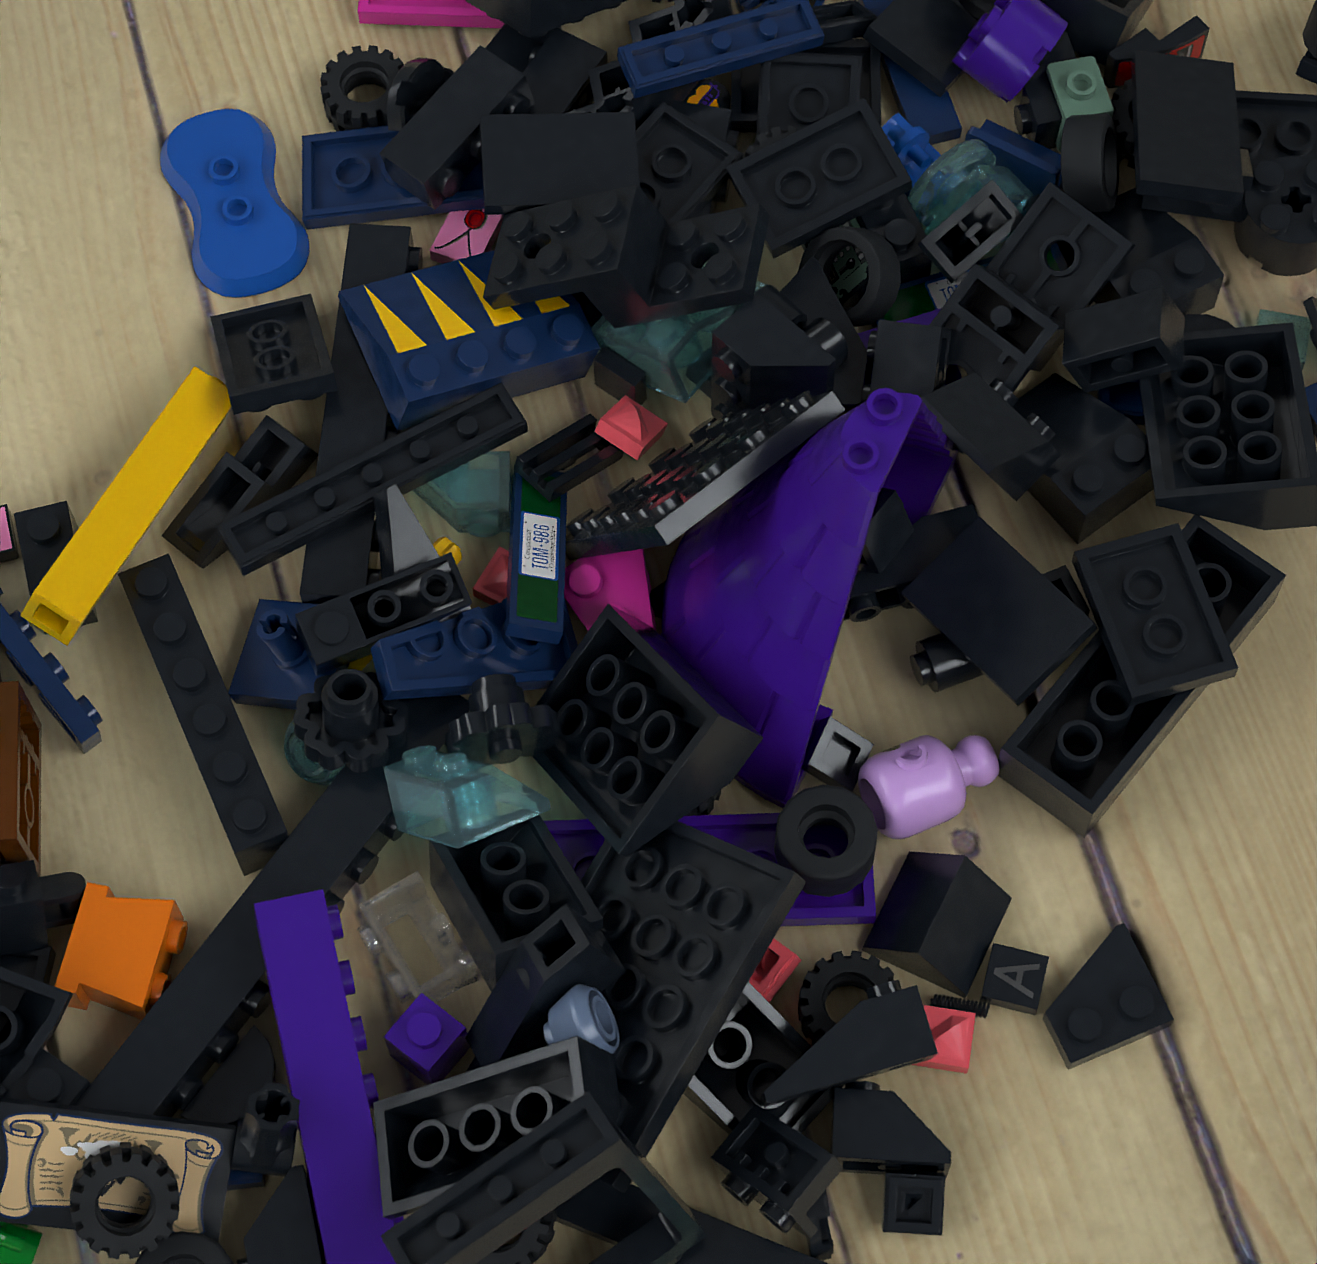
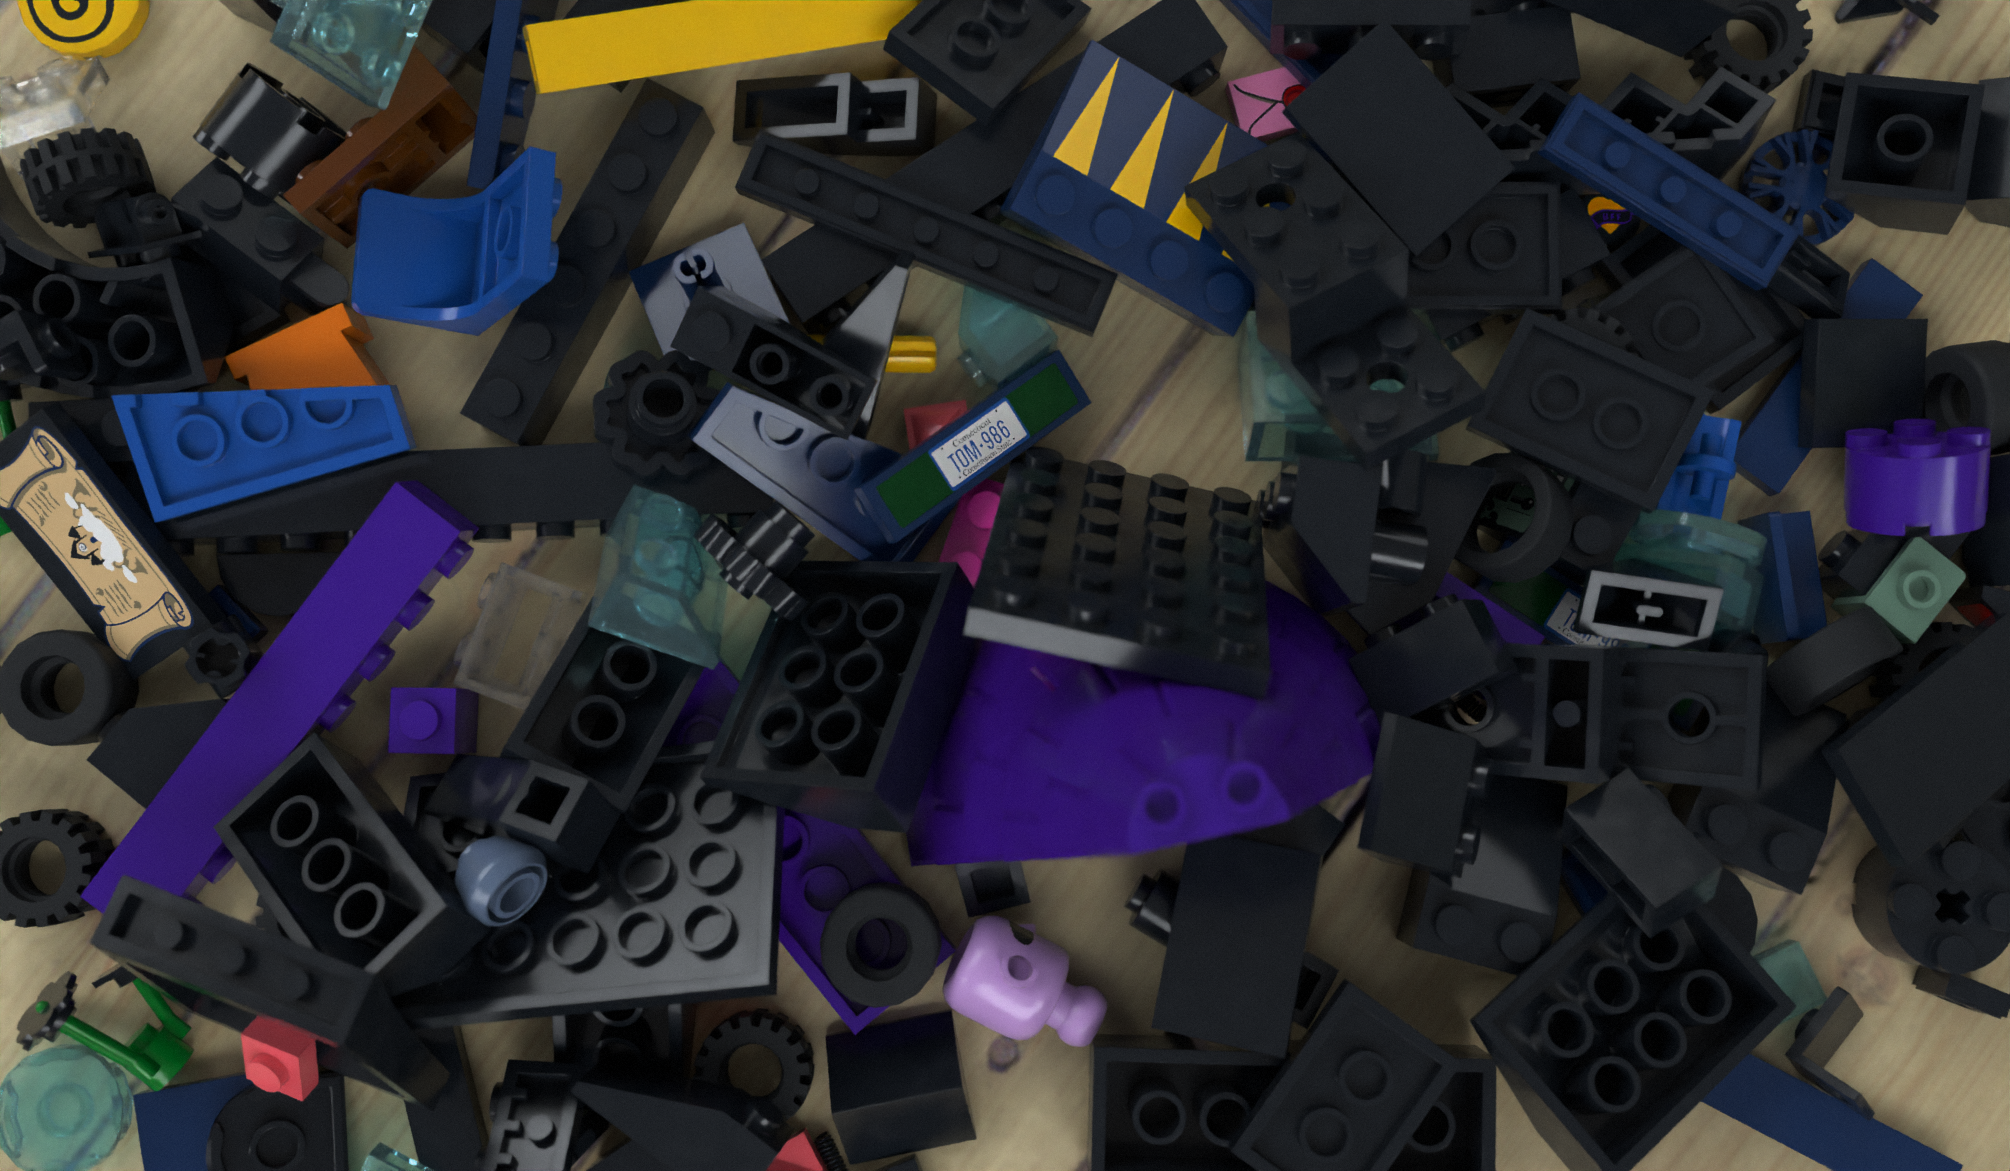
camera: 50 degrees right, 20 degrees up
black tyre [70,1142,180,1259] -> none
black tile [513,414,624,502] -> none
black tile [593,346,647,405] -> none
coral tile [594,395,668,460] -> none
none -> blue wing [111,385,417,523]
none -> blue bracket [351,146,563,336]

